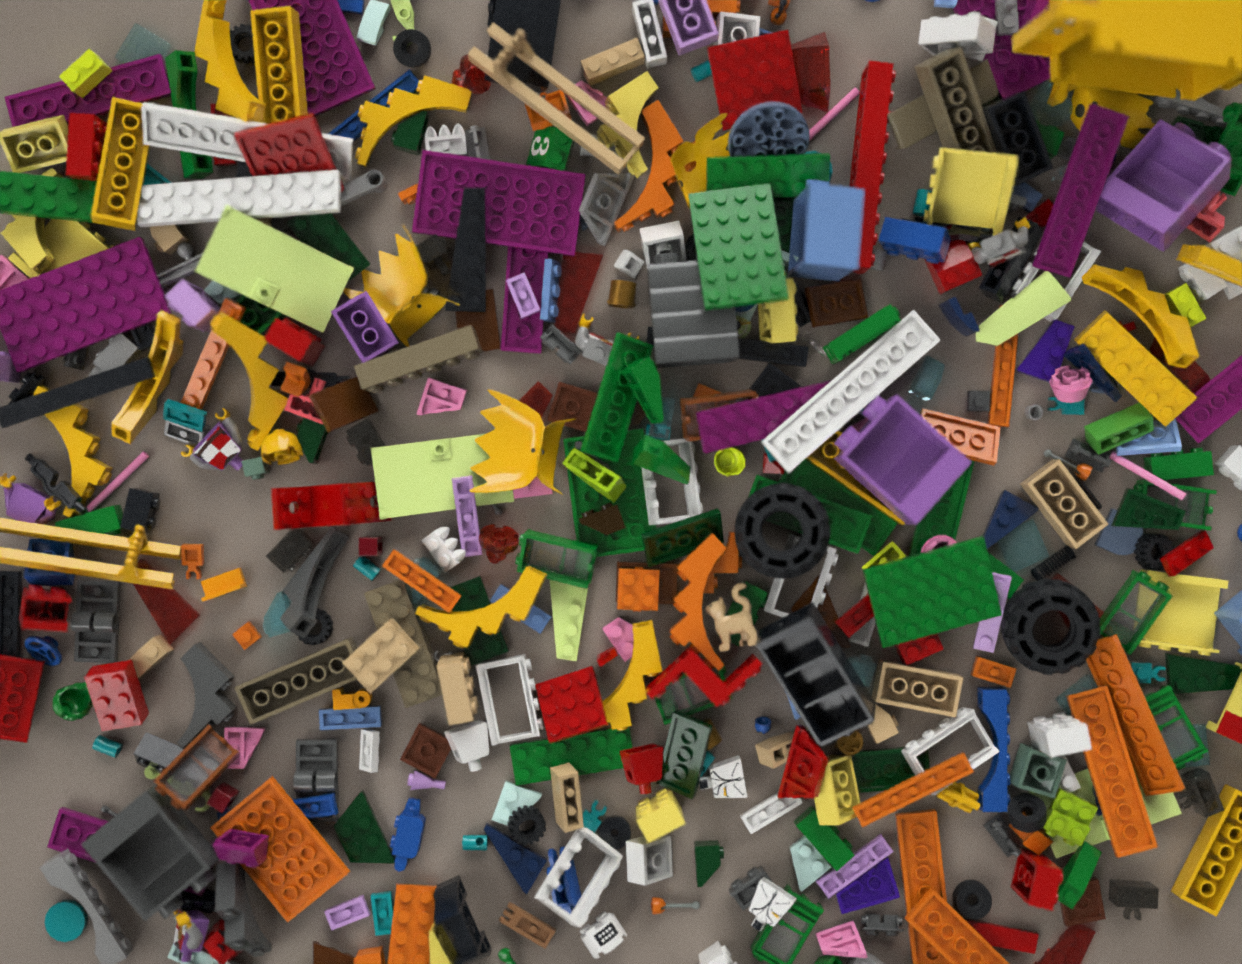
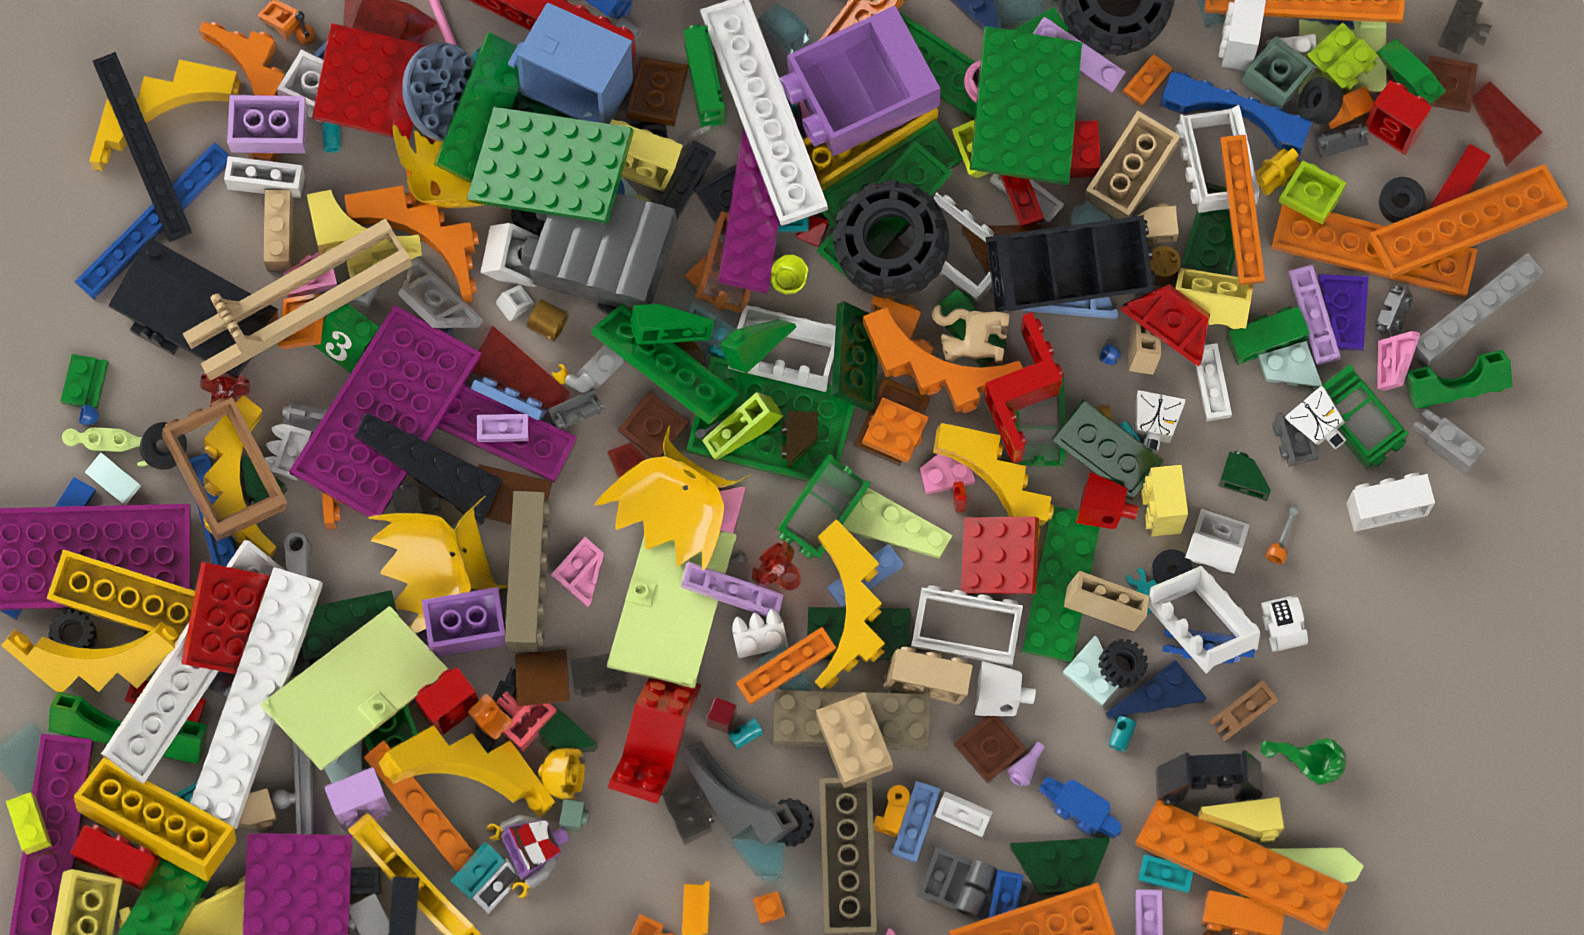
camera: 65 degrees left, 15 degrees down
none -> medium nougat door [162,397,287,541]
none -> lime plate [1278,161,1347,225]

